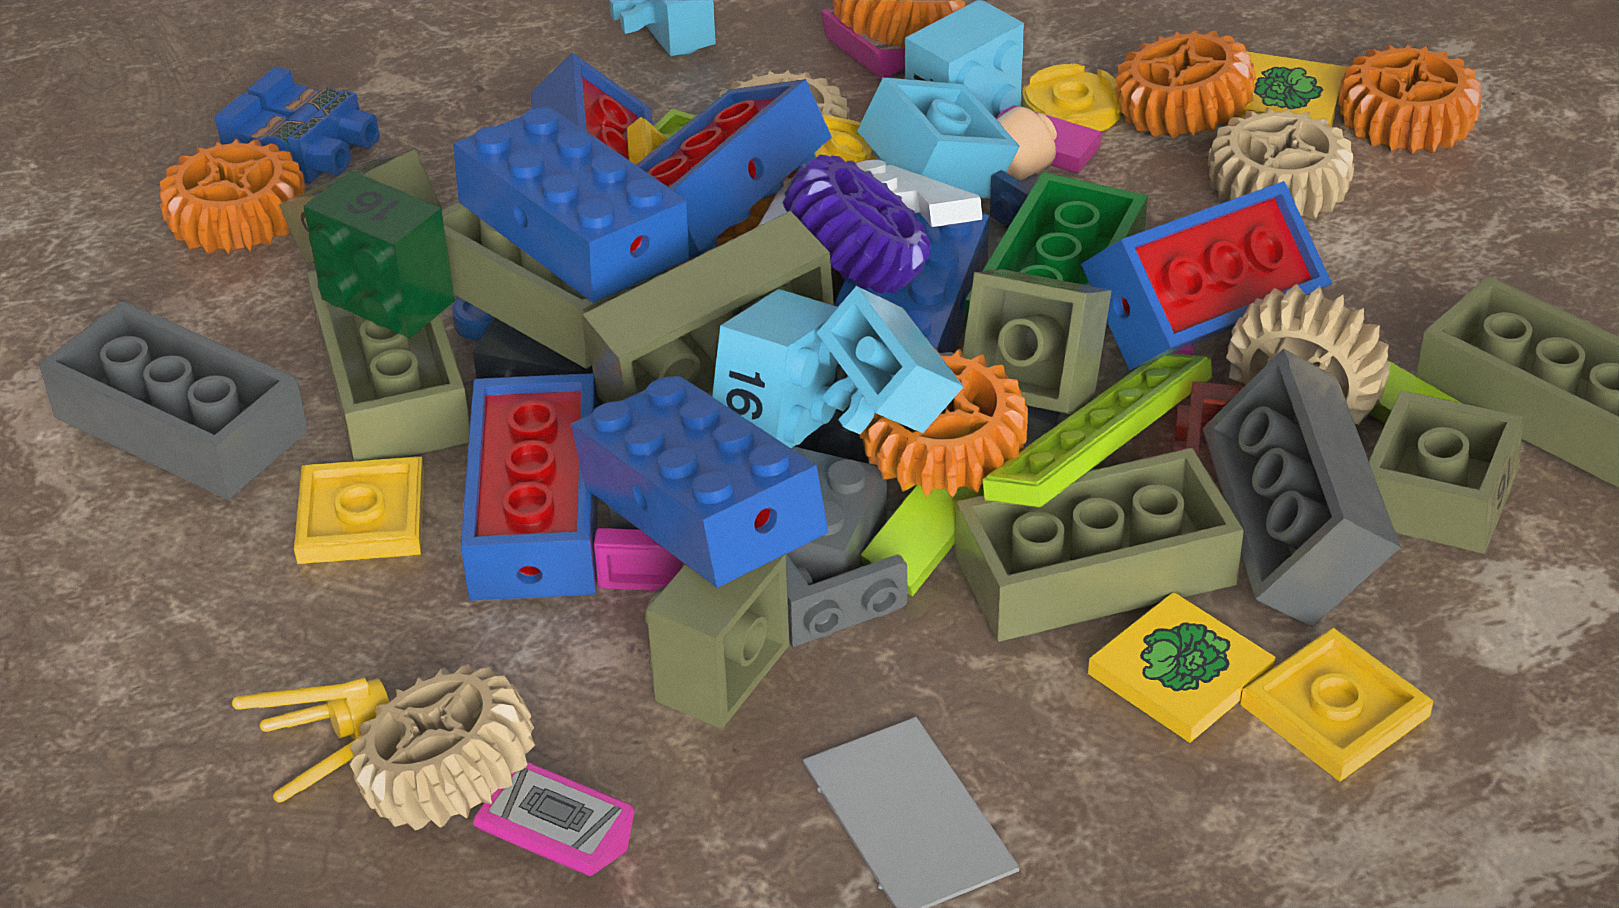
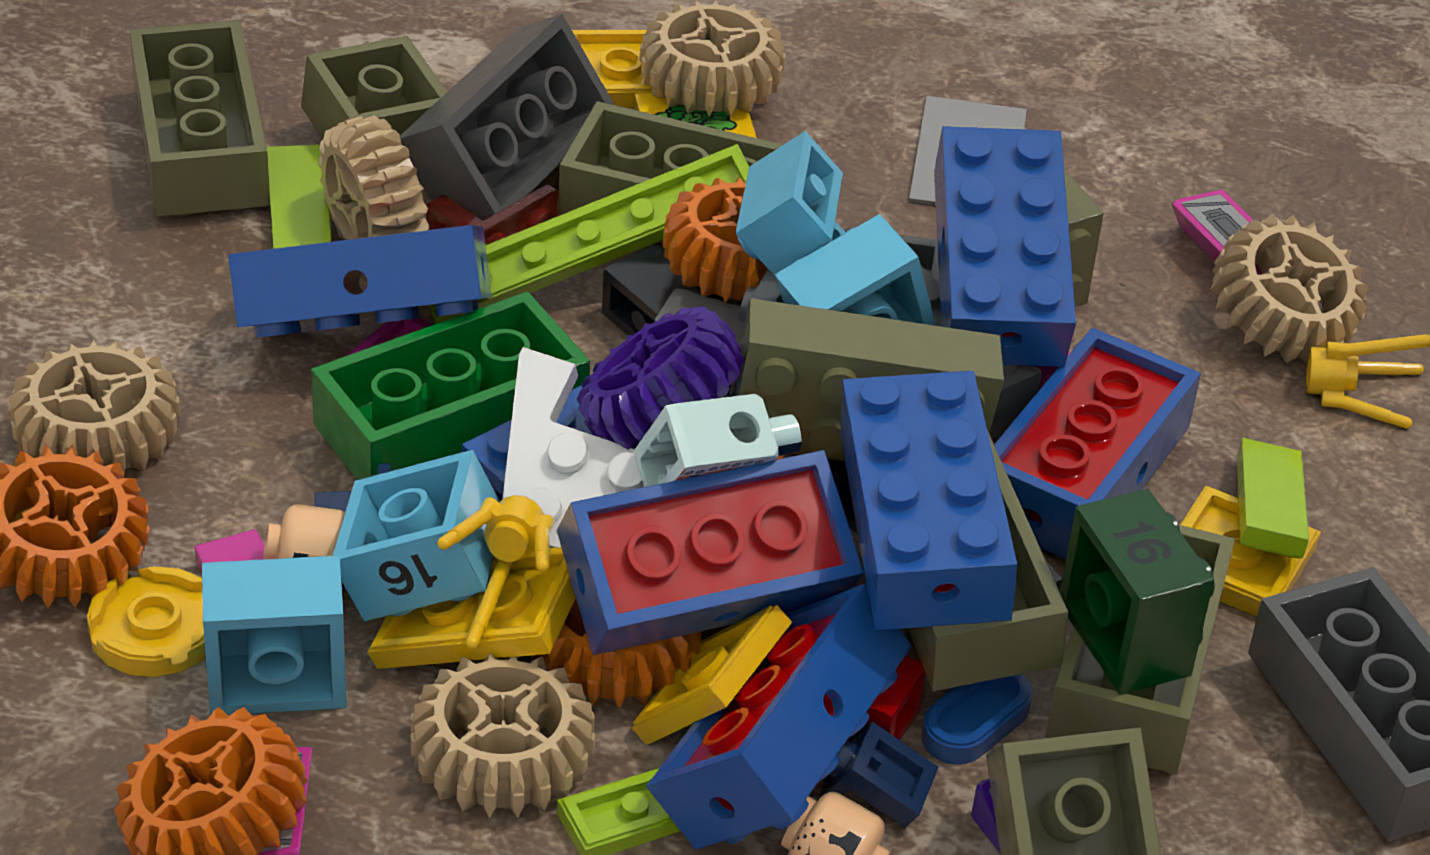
camera: 150 degrees left, 0 degrees up
olive brick [962,269,1112,414] -> none
none -> yellow plant [437,495,554,649]
none -> light aqua torso [634,394,802,487]
none -> tan gear [639,0,786,116]
none -> lime tile [1236,438,1309,559]

